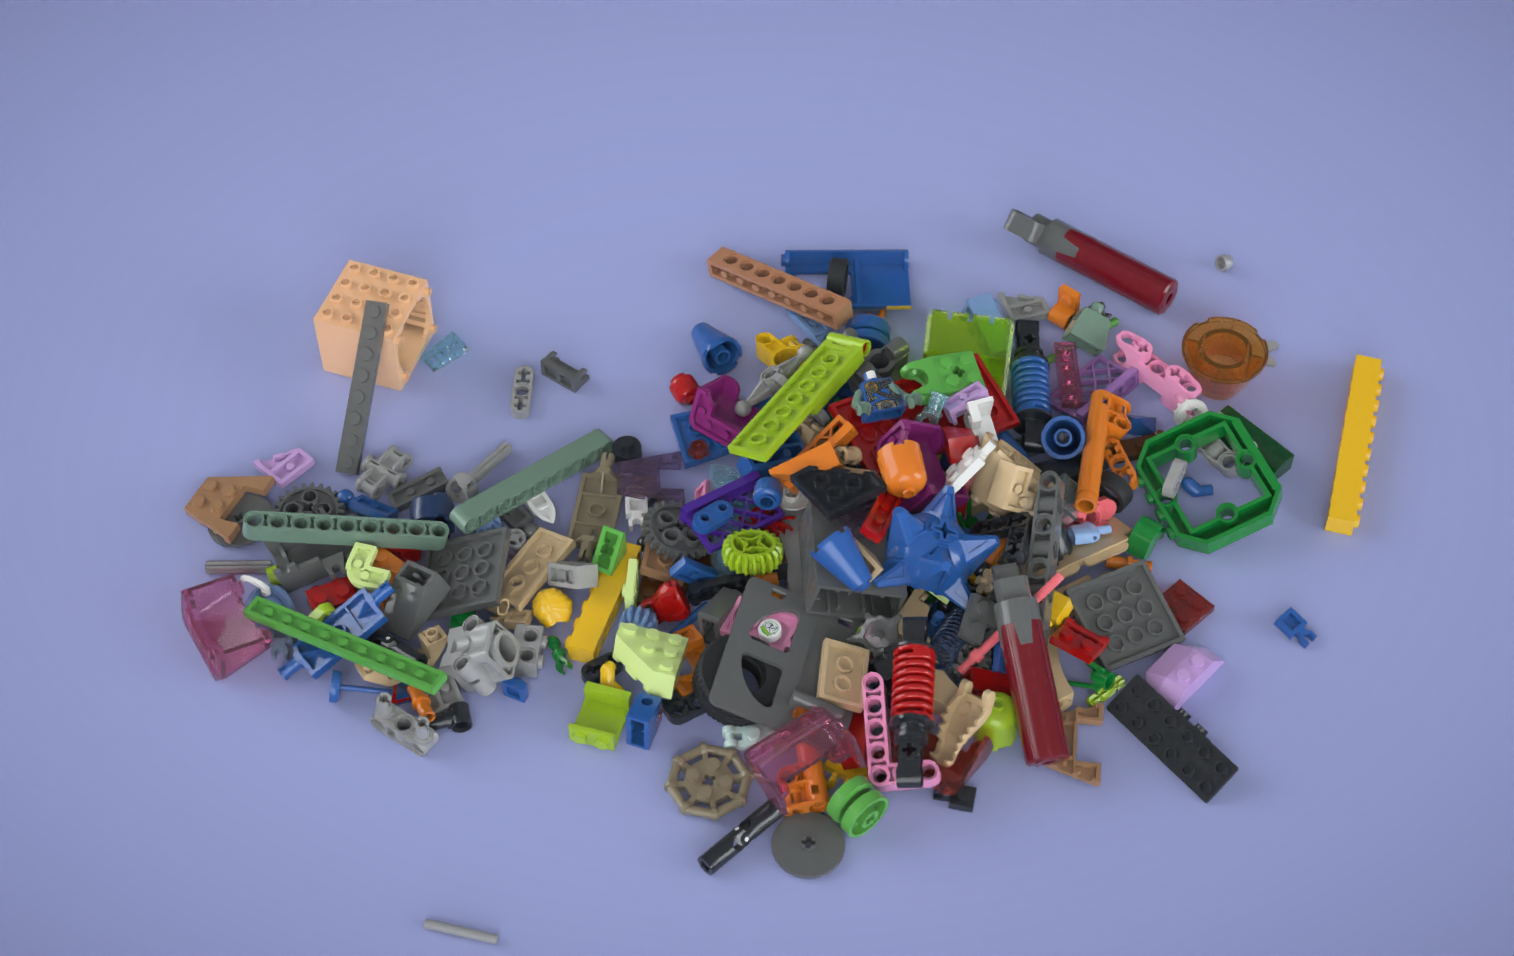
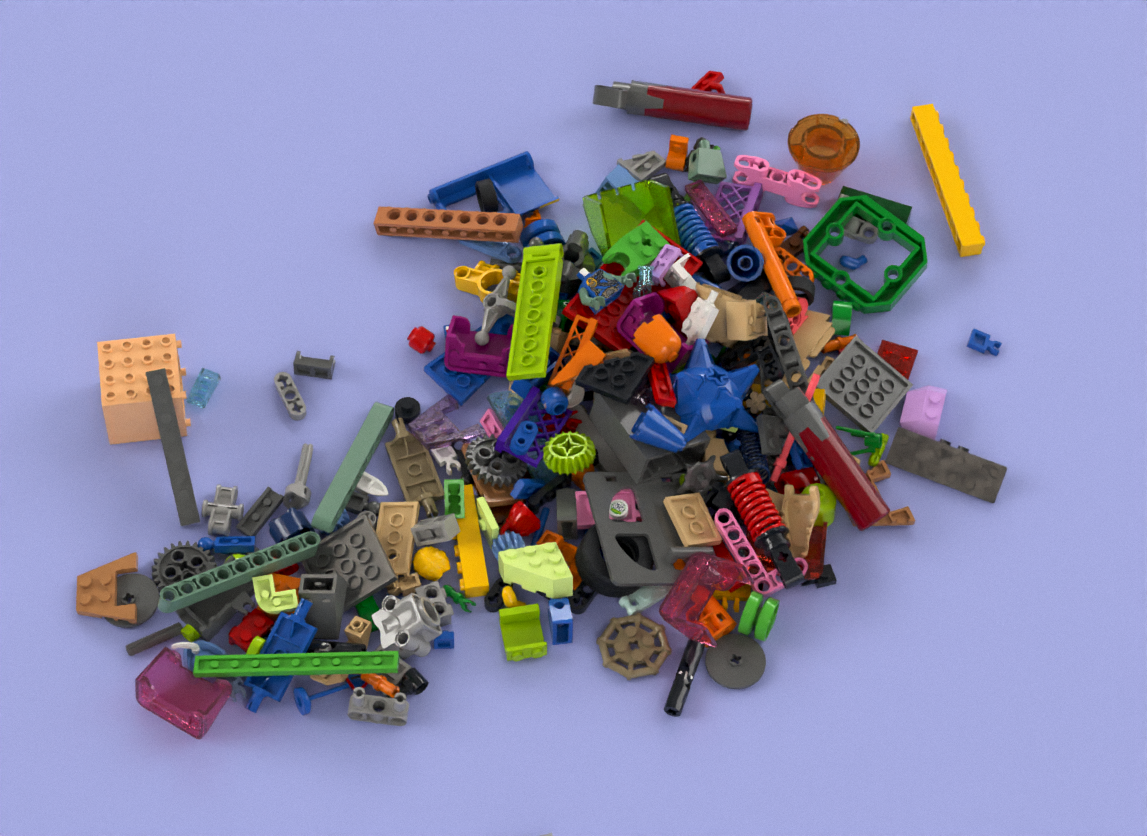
camera: 30 degrees left, 5 degrees up
lavender wing [253,448,315,489] -> none
clear red plate [688,439,710,460] -> none
blue cone [691,322,742,375] -> none
tan bush [835,446,862,466] -> none
red plate [1049,617,1110,665] -> none
light blue piece [1067,522,1112,545] -> none
light grey beam [1162,458,1187,499] -> none
white gear [1173,398,1208,425] -> none
light grey hinge [1215,254,1233,271] -> none
none -> red plate [691,71,725,94]

